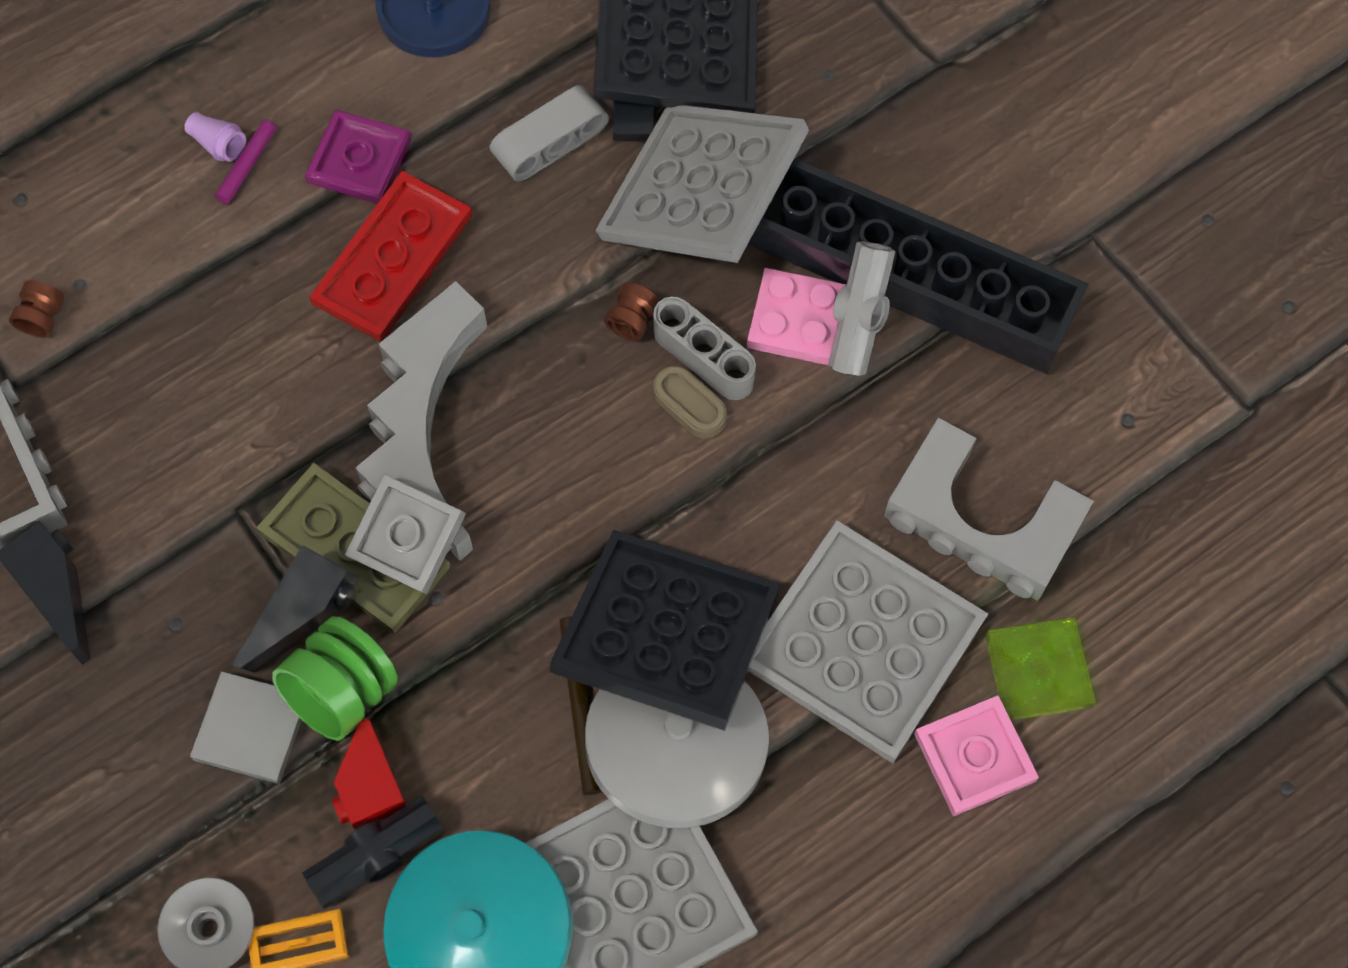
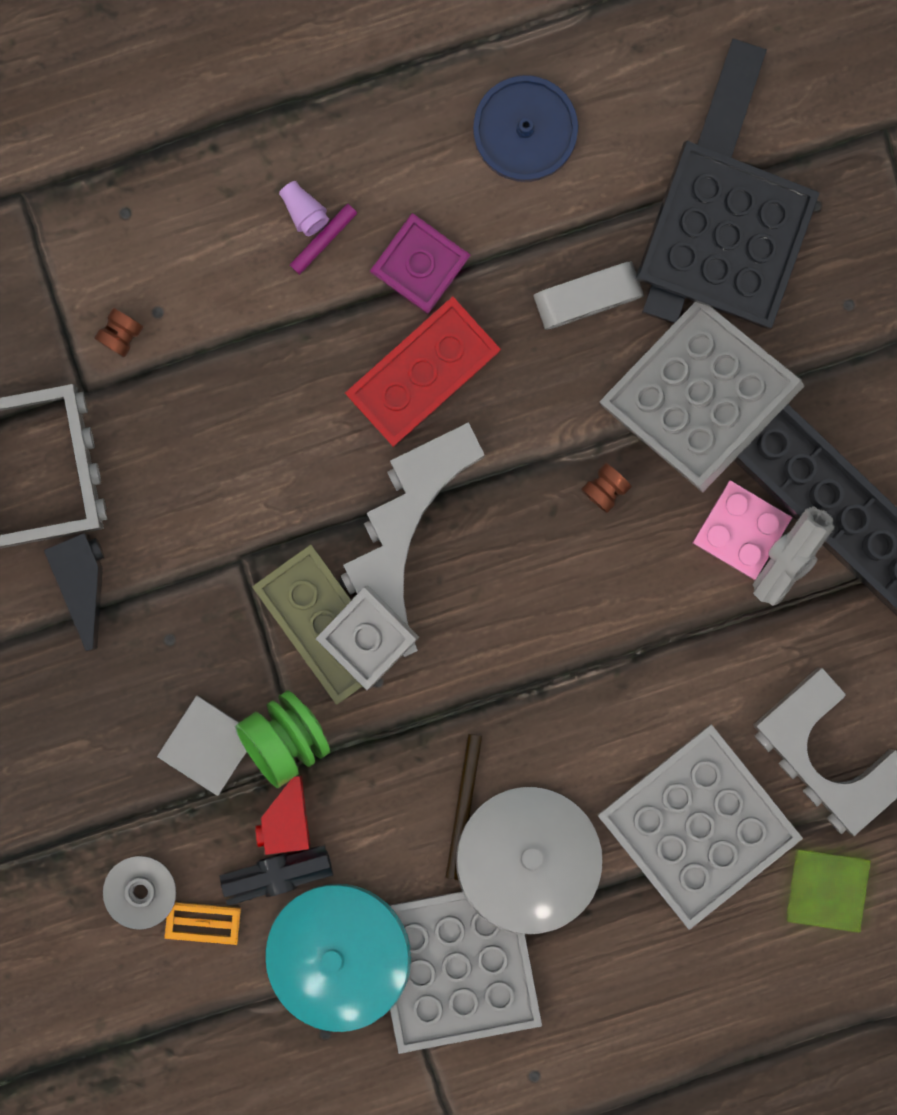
camera: 20 degrees right, 20 degrees up
black slope [232,545,360,673] -> none
black plate [550,530,780,731] -> none
light grey beam [653,296,756,400] -> none
dark tan tile [653,366,727,438] -> none
bright pink plate [914,695,1039,817] -> none

